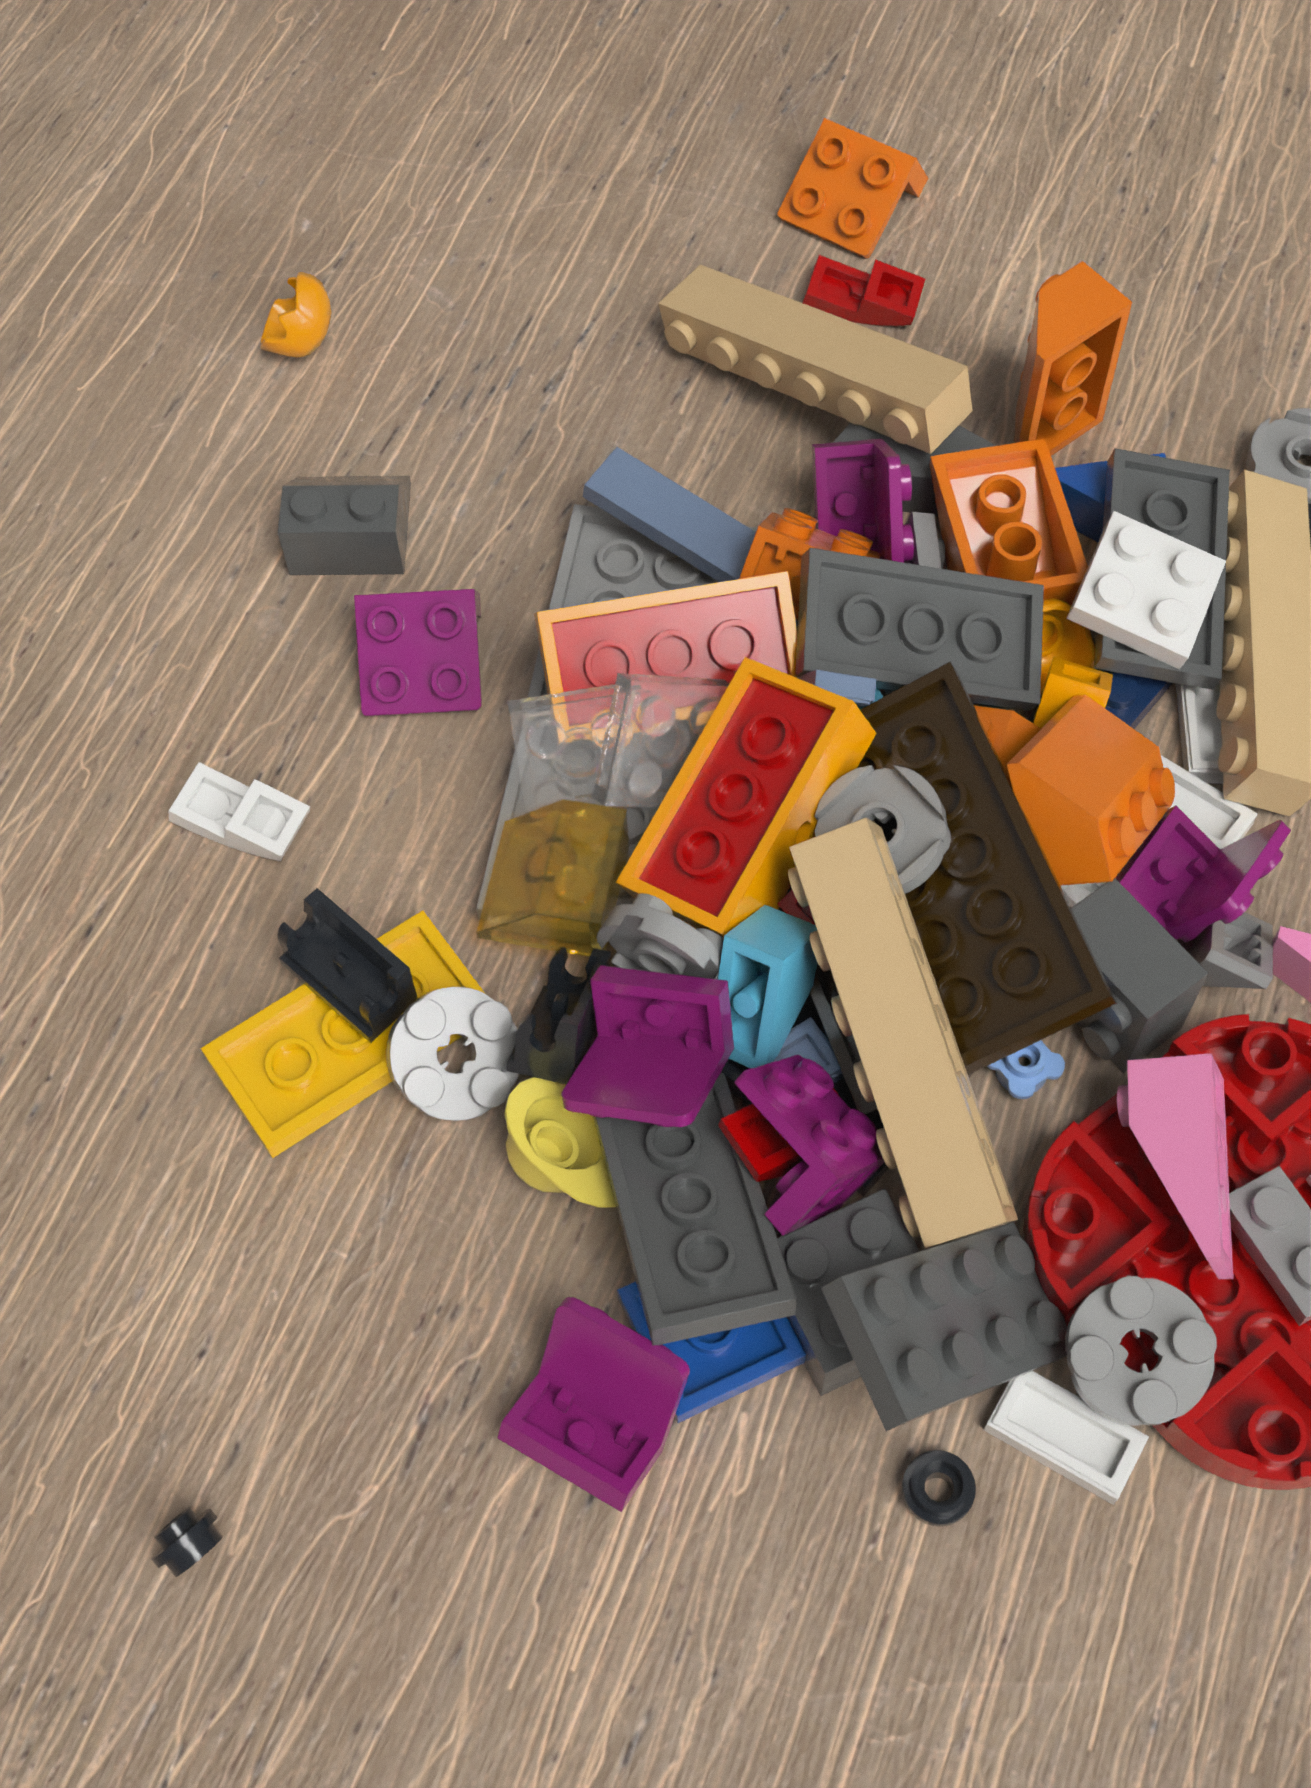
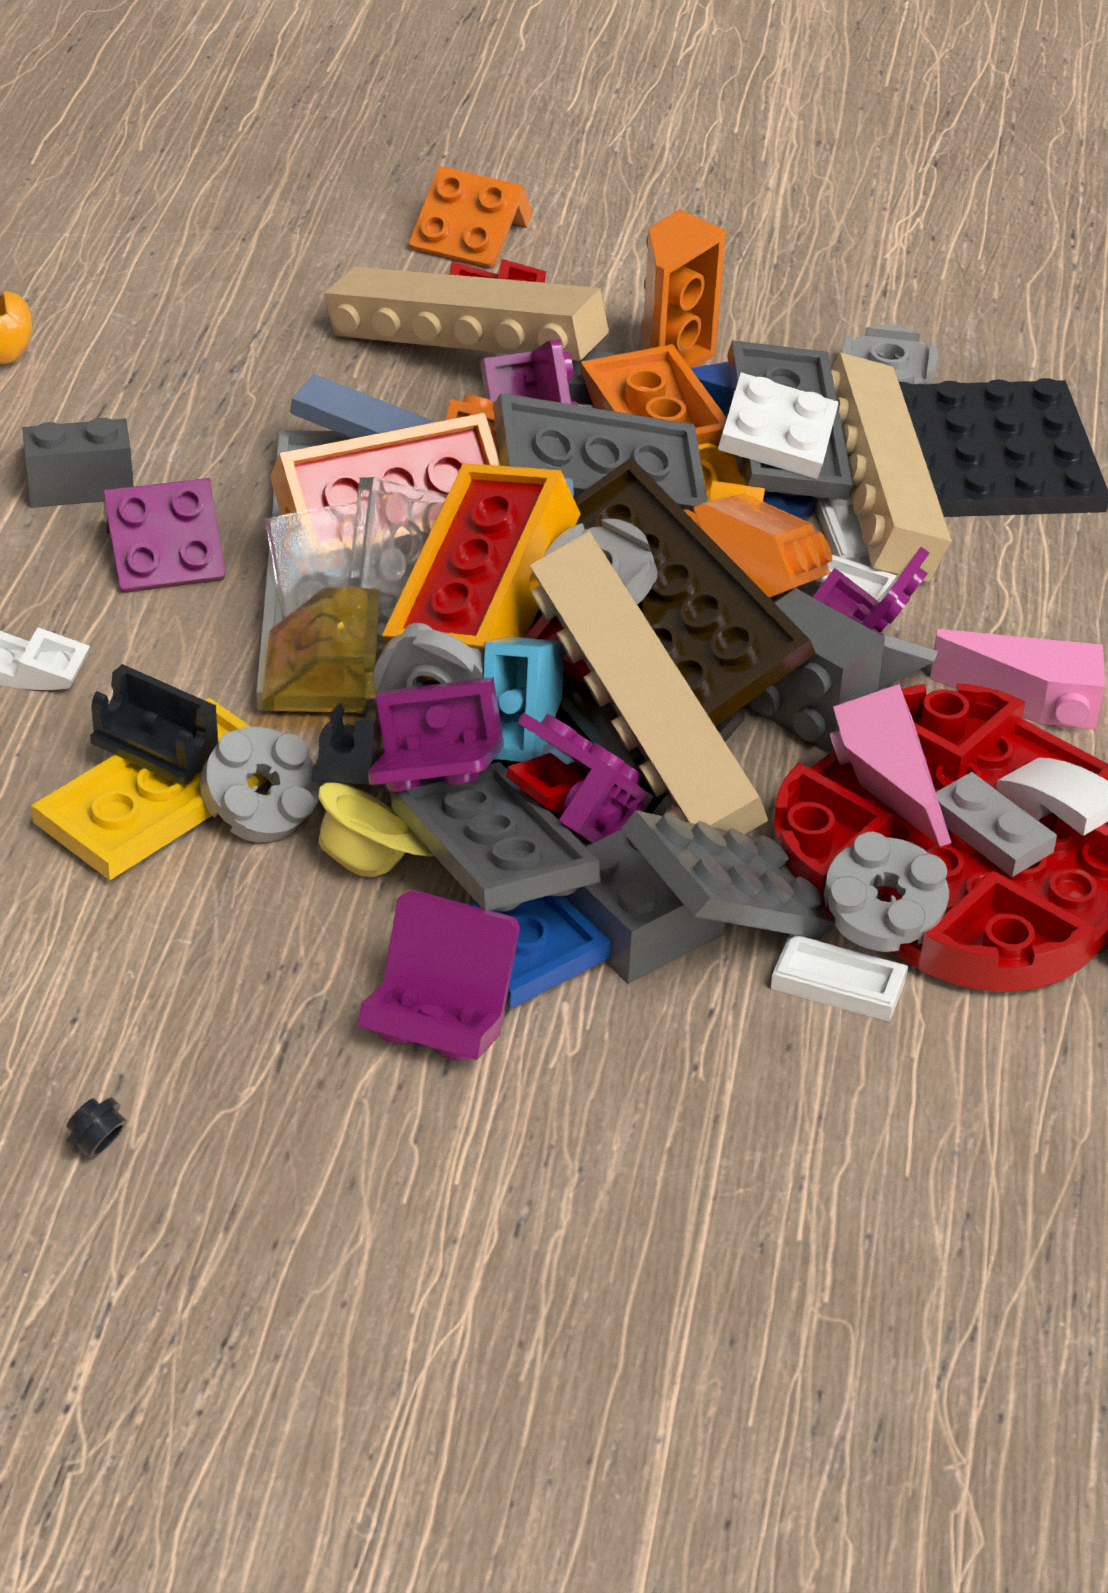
camera: 15 degrees left, 20 degrees down
black plate [902,1450,976,1526] -> none
light blue plate [987,1040,1065,1099] -> none

